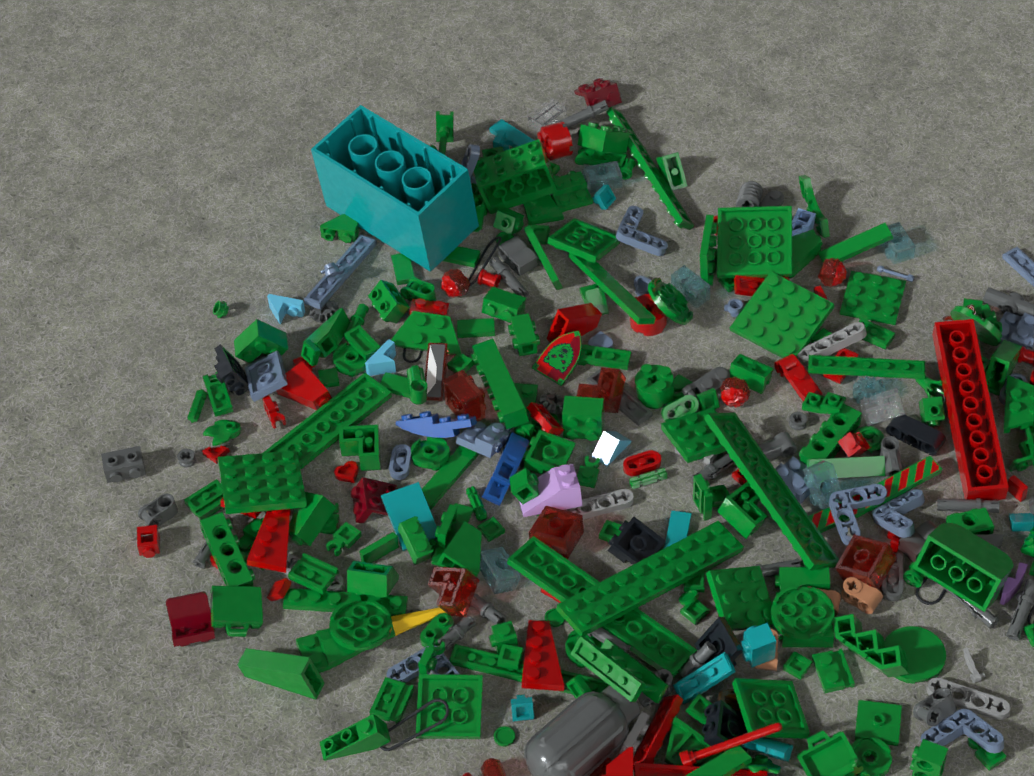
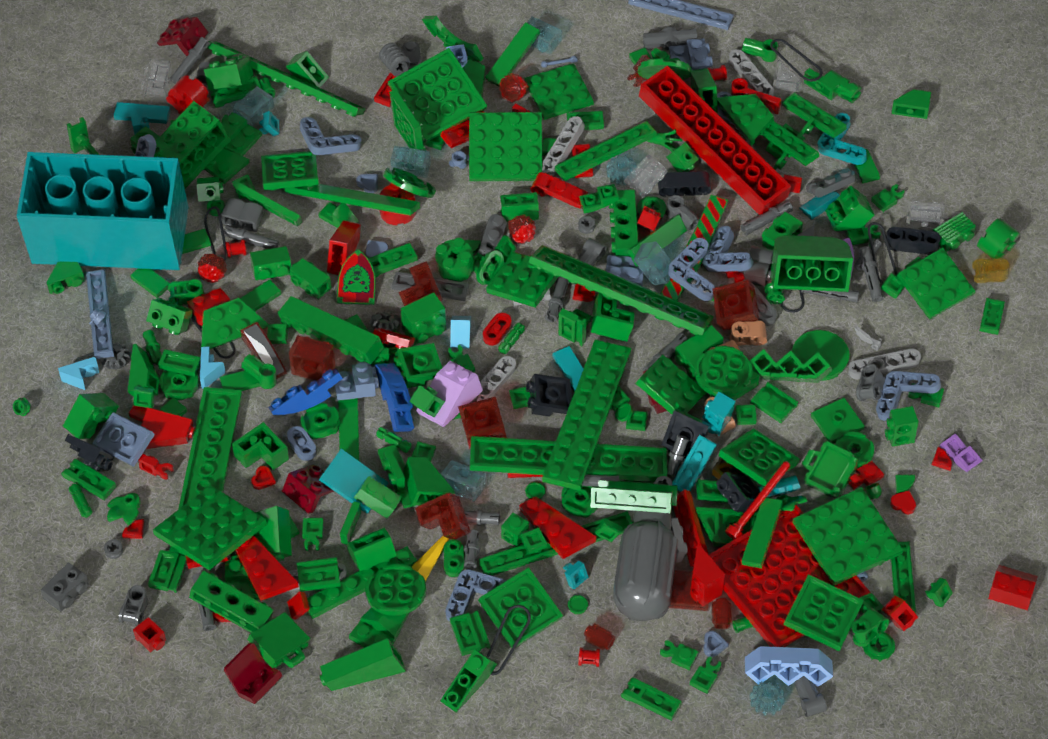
camera: 40 degrees left, 5 degrees up
green plate [418,638,445,674] -> none

